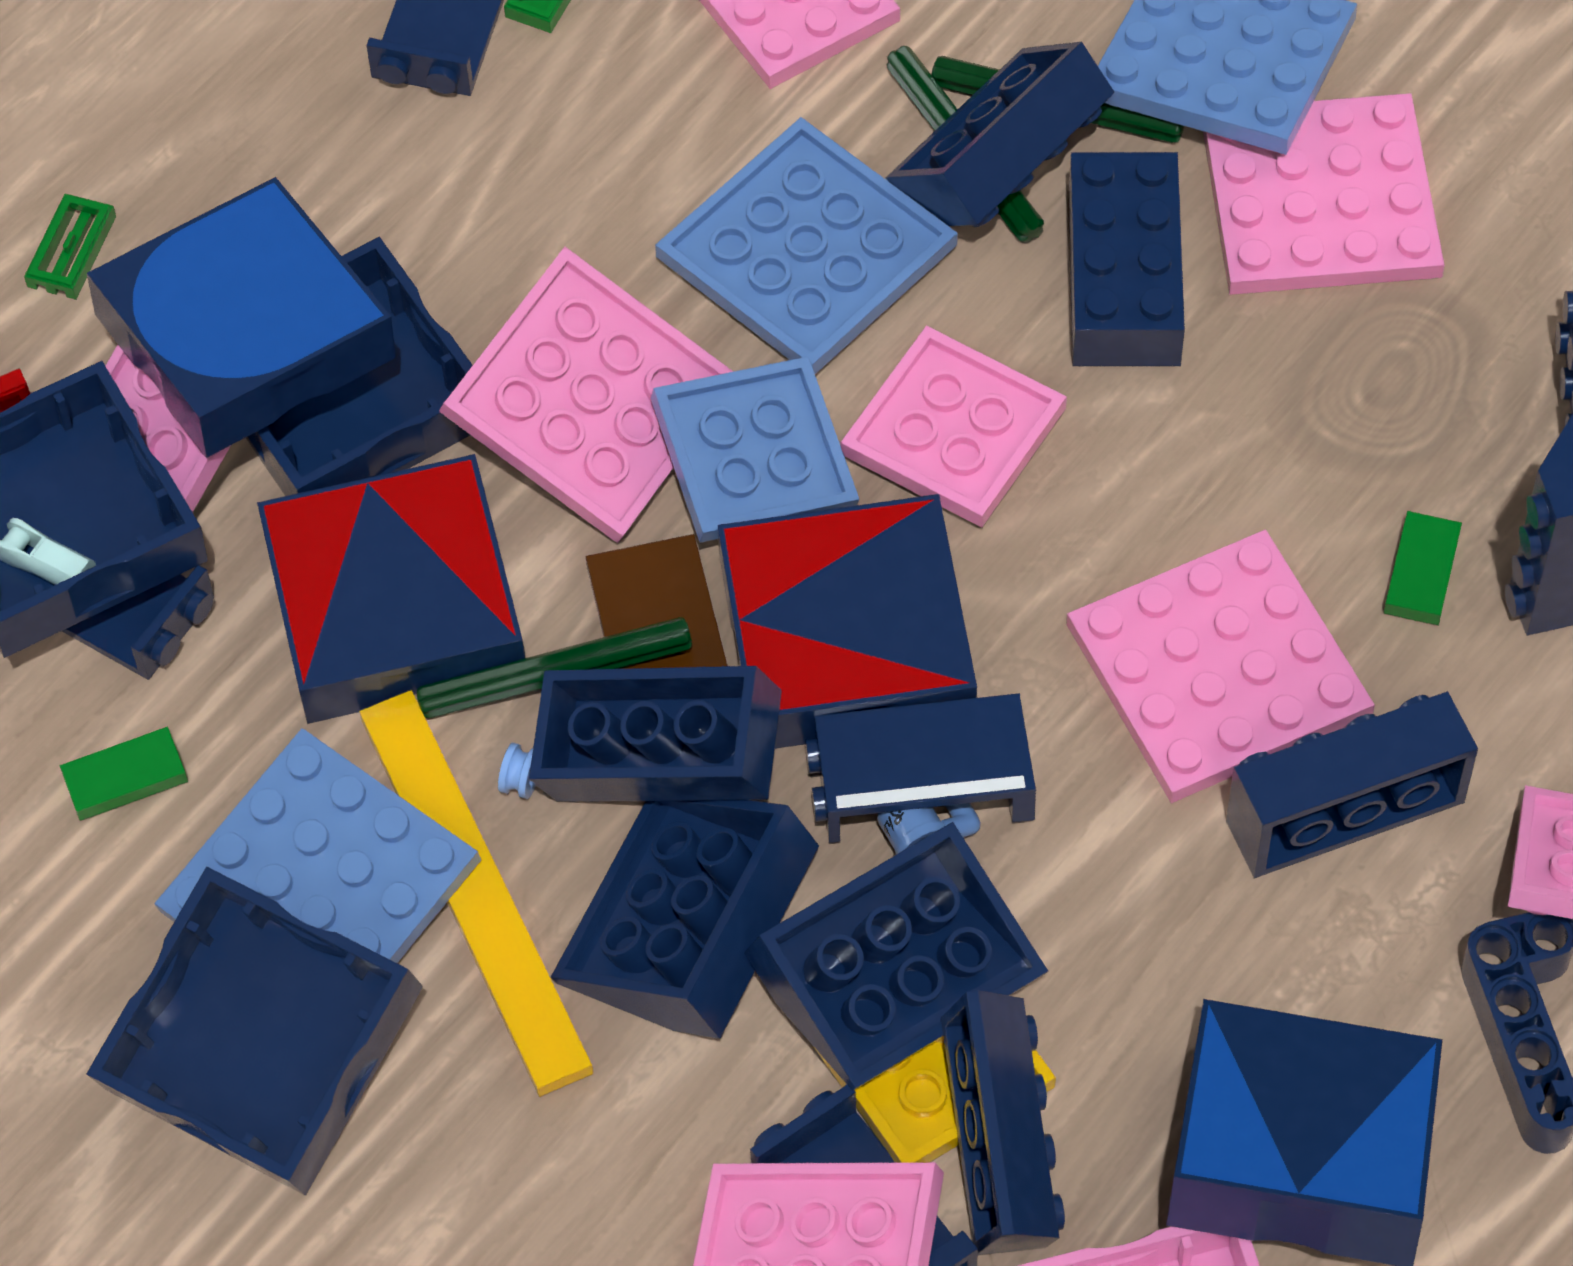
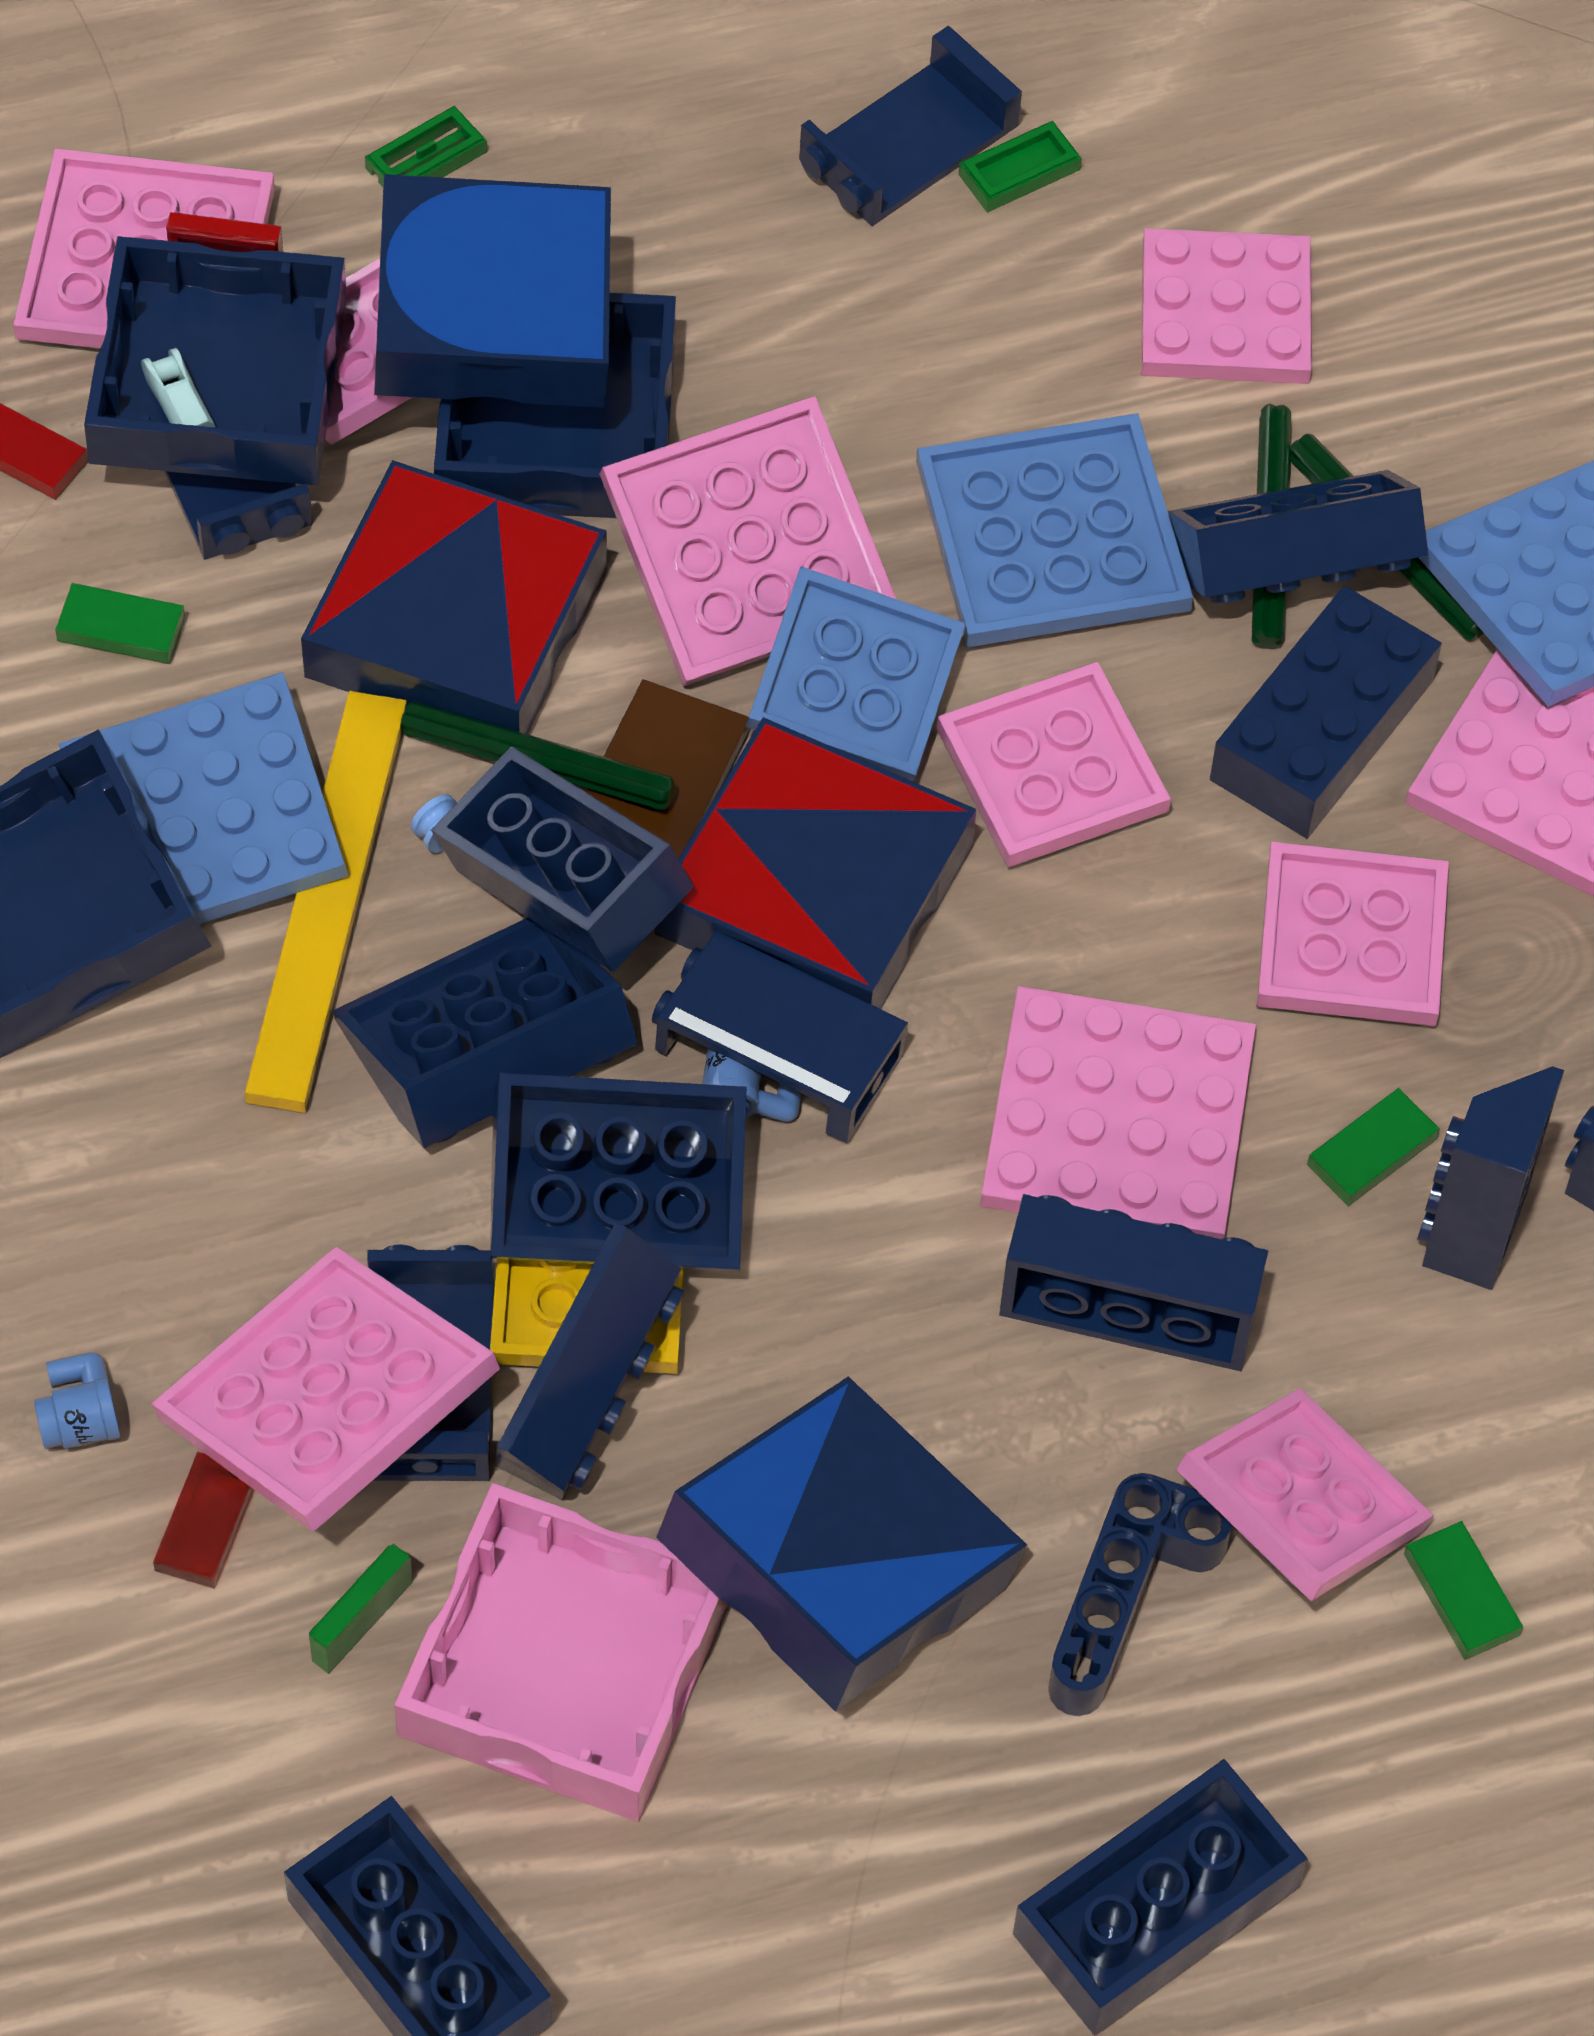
camera: 30 degrees right, 0 degrees up
none -> bright pink plate [1256,842,1449,1026]

